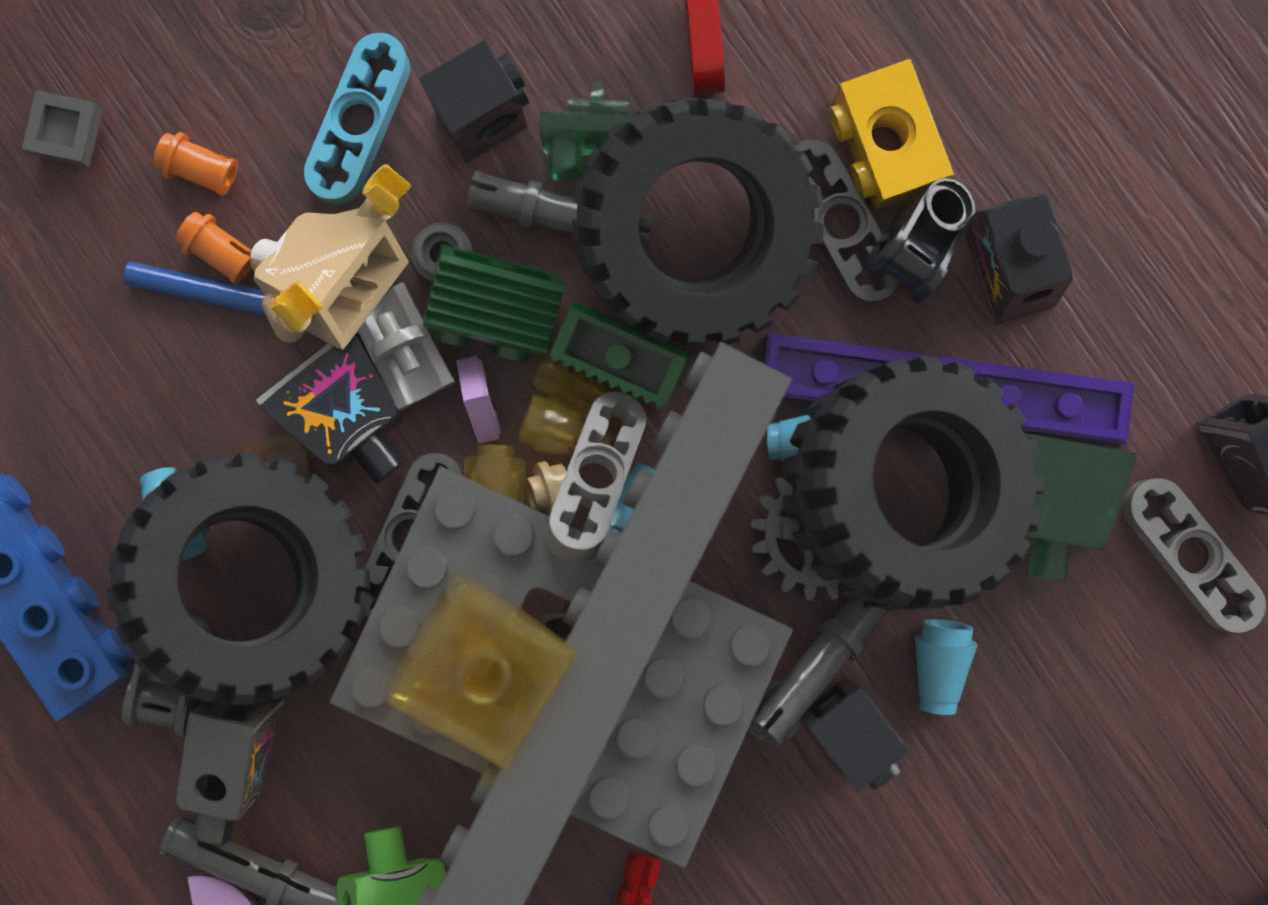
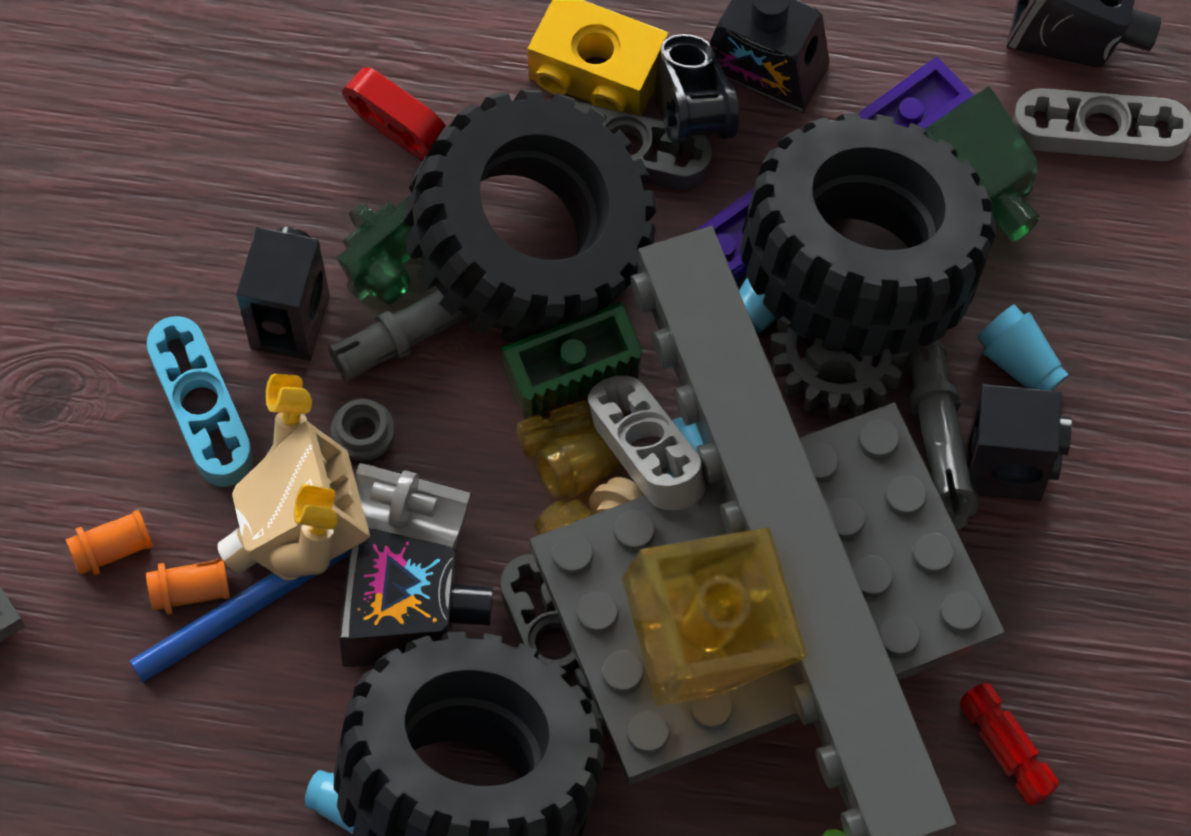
camera: 50 degrees left, 20 degrees down
dark green brick [422,244,565,362] -> none
lavender tile [456,355,501,444] -> none

